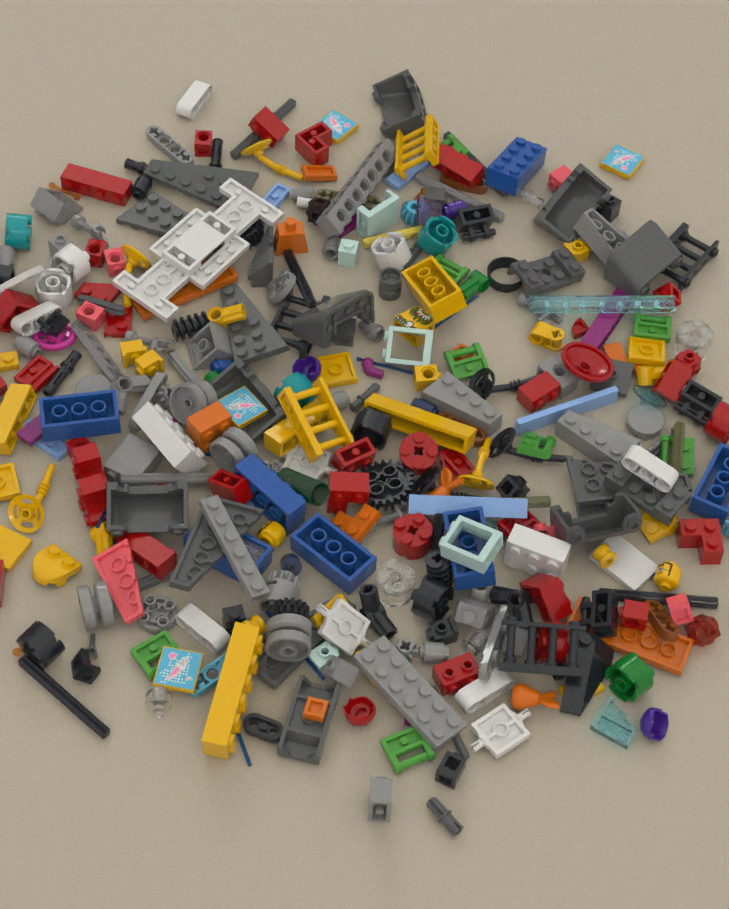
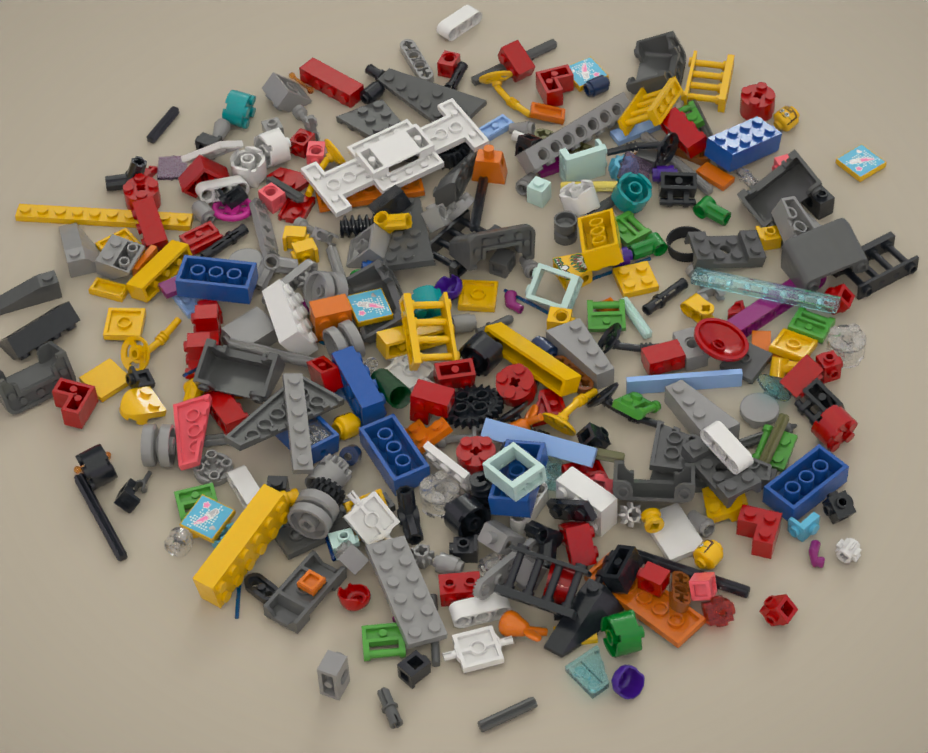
camera: 25 degrees right, 5 degrees down
none -> black bracket [125,366,156,389]
none -> black brick [367,184,412,215]
none -> light grey brick [421,203,452,233]
none -> white plate [423,441,472,492]
none -> dark grey axle [477,697,538,732]
none -> black plate [546,498,598,522]
none -> dark blue brick [583,75,610,97]
none -> black dish [607,132,679,166]
none -> yellow plate [612,261,659,298]
none -> white gear [617,502,642,527]
none -> light aqua axle [621,296,652,339]
none -> black pin [642,278,688,316]
none -> yellow fence [681,50,735,113]
none -> light grey cone [687,510,716,537]
none -> green piece [693,195,731,226]
none -> orange tile [696,162,735,191]
none -> red brick [740,82,776,122]
none -> yellow head [773,106,800,132]

